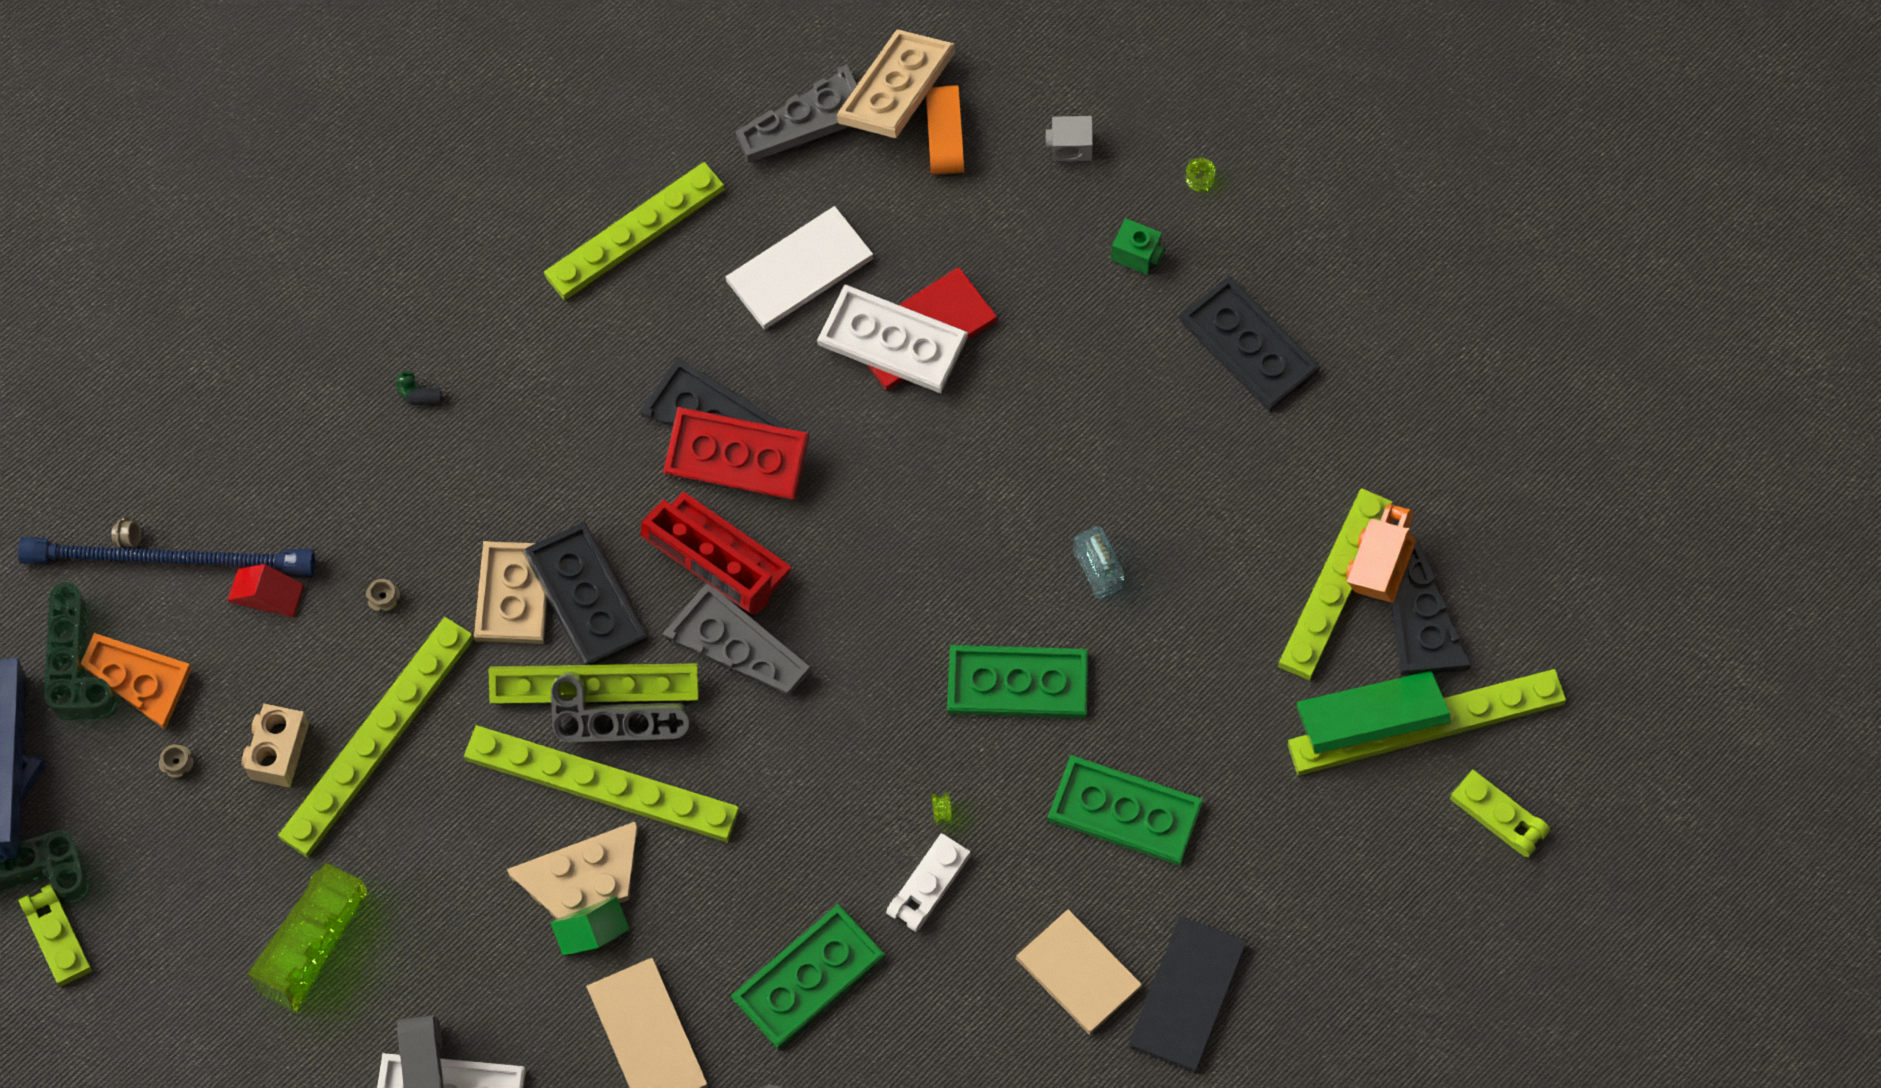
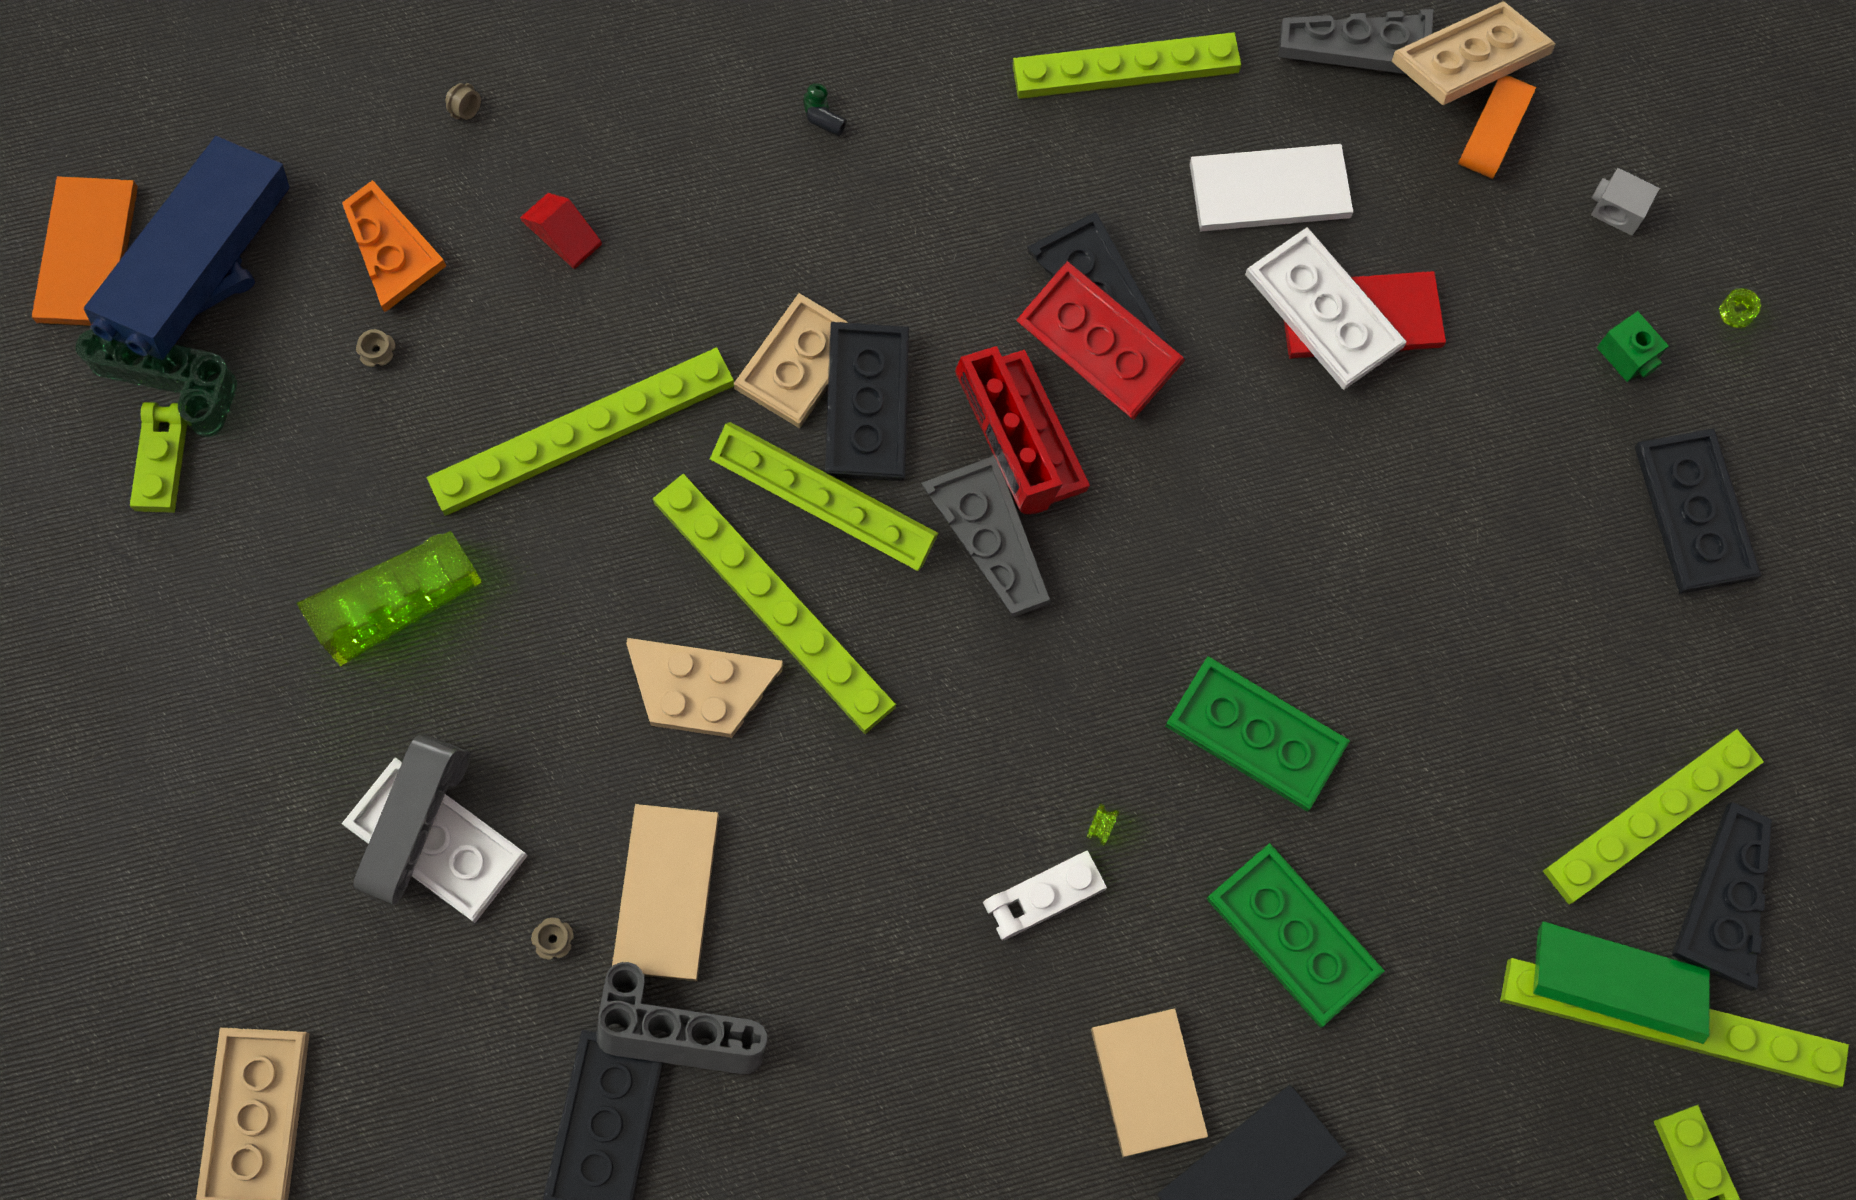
camera: 25 degrees right, 5 degrees up
dark blue hose [18,537,316,576] -> none
clear green beam [44,582,118,720] -> none
tan brick [242,703,309,788] -> none
dark tan plate [366,579,400,611] -> none
green slope [550,896,629,956] -> none
dark grey beam [551,672,691,742] -> none
green tile [731,904,885,1050] -> none
clear light blue piece [1073,526,1124,598] -> none
brick [1346,504,1417,603] -> none

